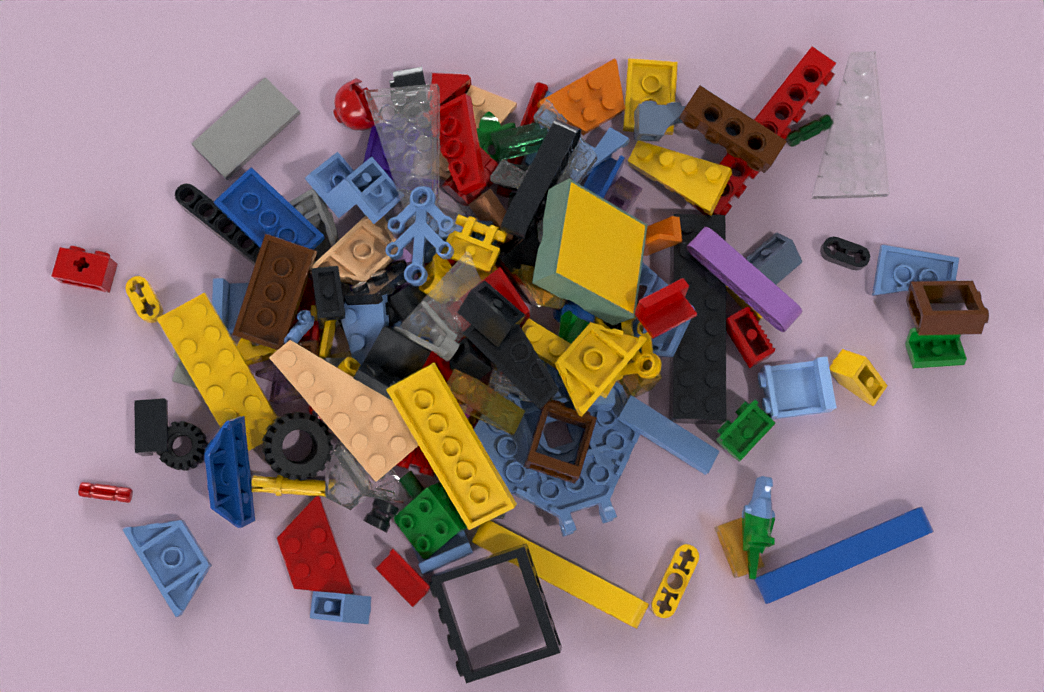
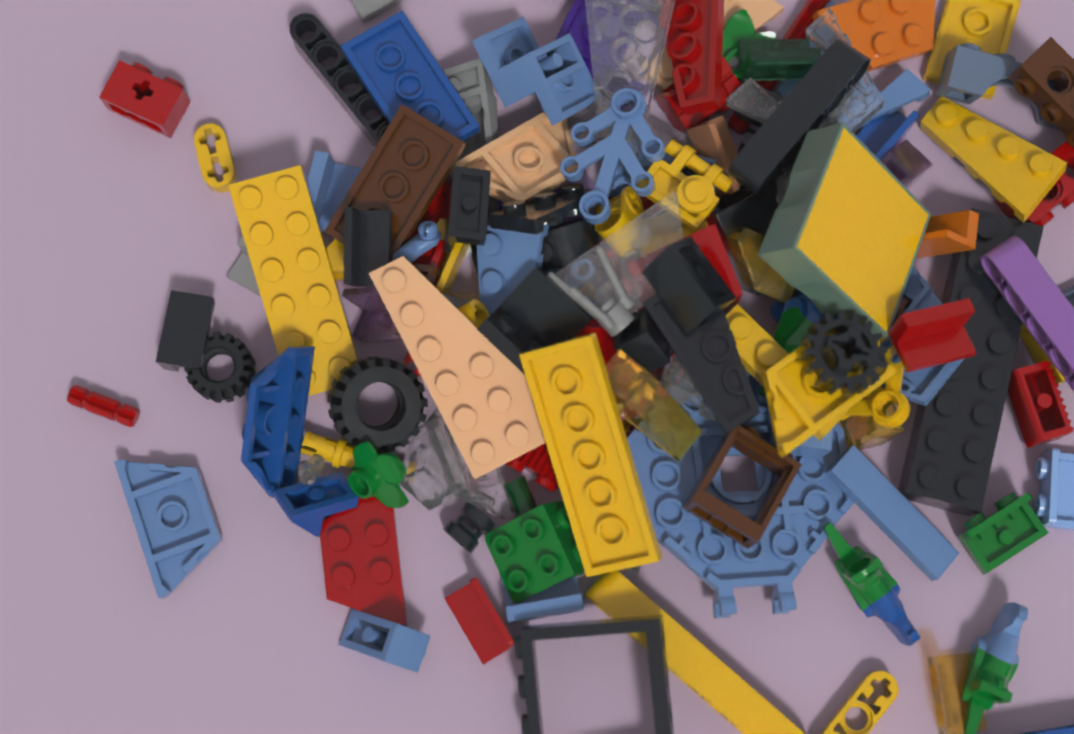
camera: 15 degrees right, 0 degrees up
none -> blue slope [273,472,359,537]
none -> clear arm [297,454,326,485]
none -> black panel [344,207,393,287]
none -> green plate [348,441,409,508]
none -> yellow plate [677,175,715,213]
none -> black gear [799,310,888,397]
none -> green animal [822,522,921,646]

